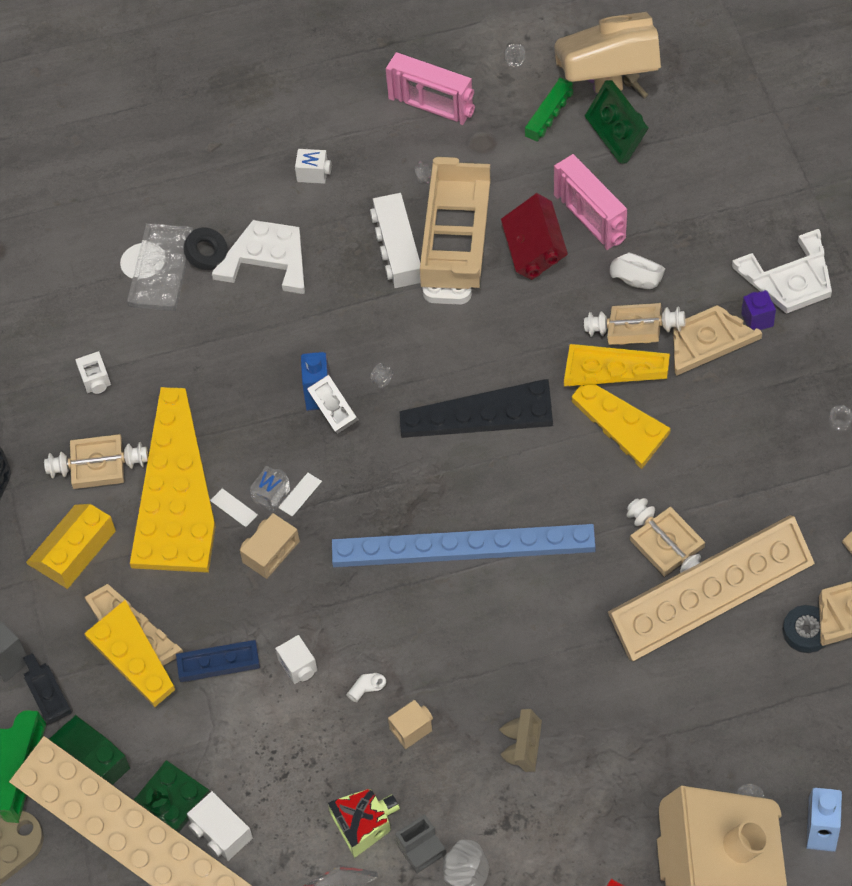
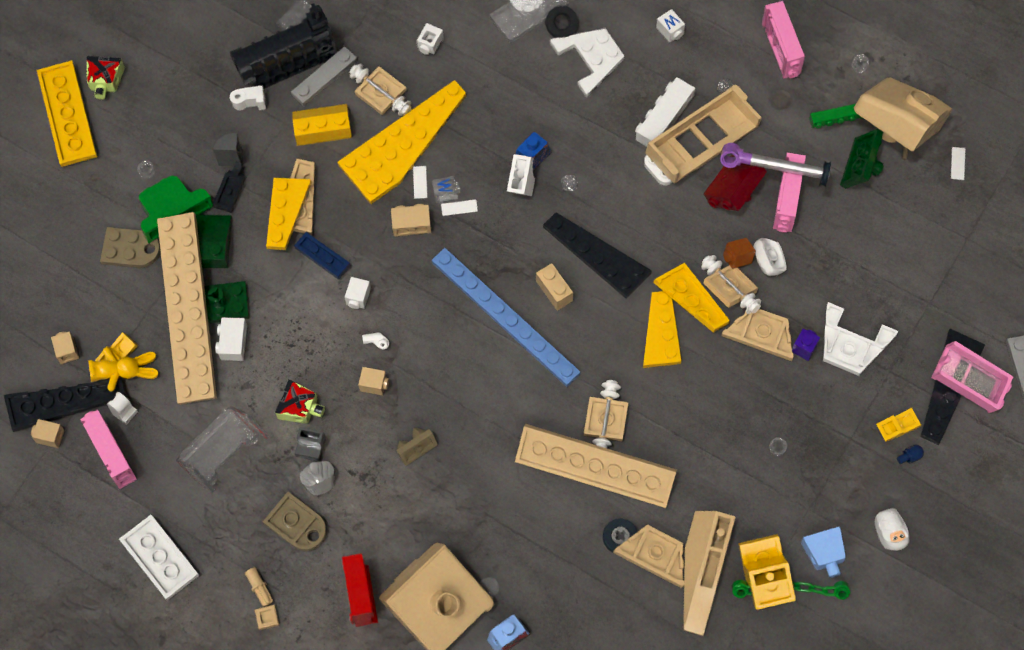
camera: 45 degrees right, 10 degrees up
none -> light grey plate [291,46,357,106]
none -> tan brick [536,263,573,311]
none -> piece [720,143,831,188]
none -> dark orange brick [723,238,756,269]
none -> white sticker [951,147,965,180]

